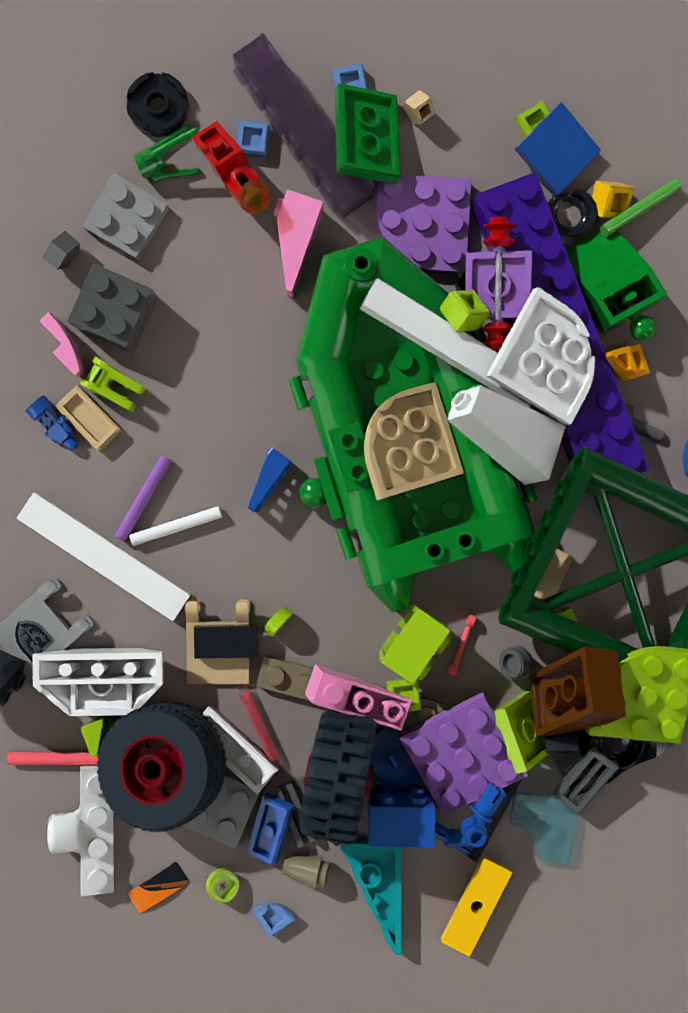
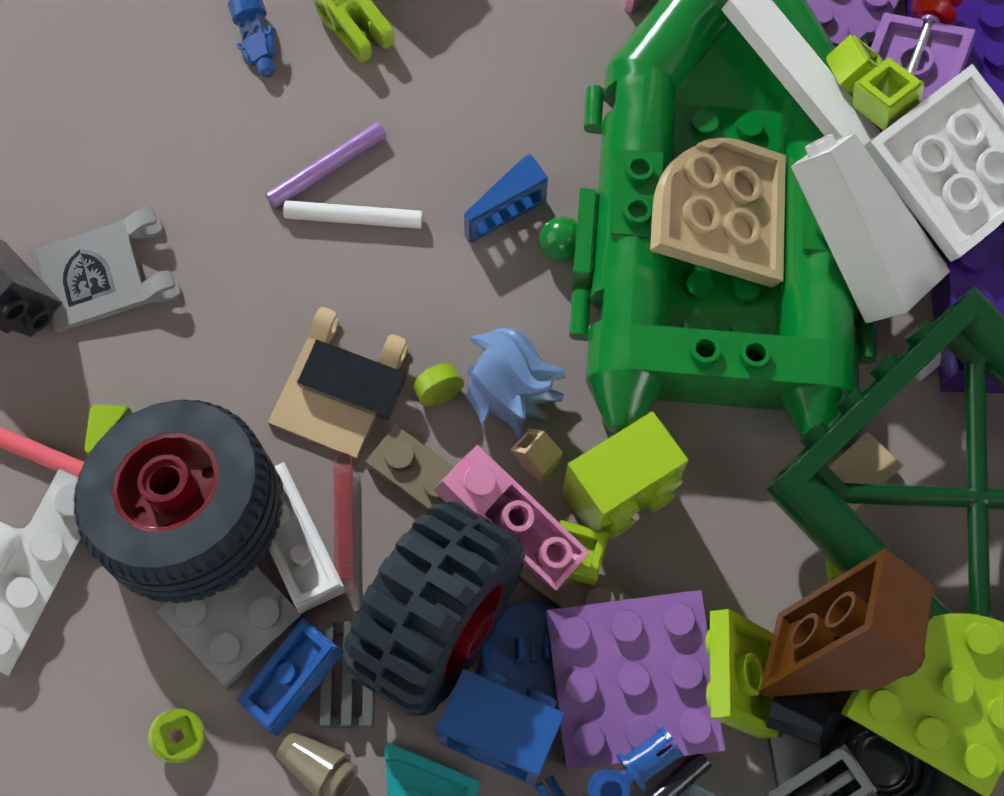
camera: 15 degrees right, 20 degrees down
white tile [16,492,192,621] -> none
white wedge [33,648,164,716] -> none
tan tile [55,385,123,452] -> none
sticker [127,862,189,913] -> none
coral hinge [447,614,476,677] -> none
dark grey tile [499,646,531,679] -> none
none -> medium blue hair [466,327,565,439]
none -> tan piece [510,428,563,484]
none -> lime slope [852,57,925,131]

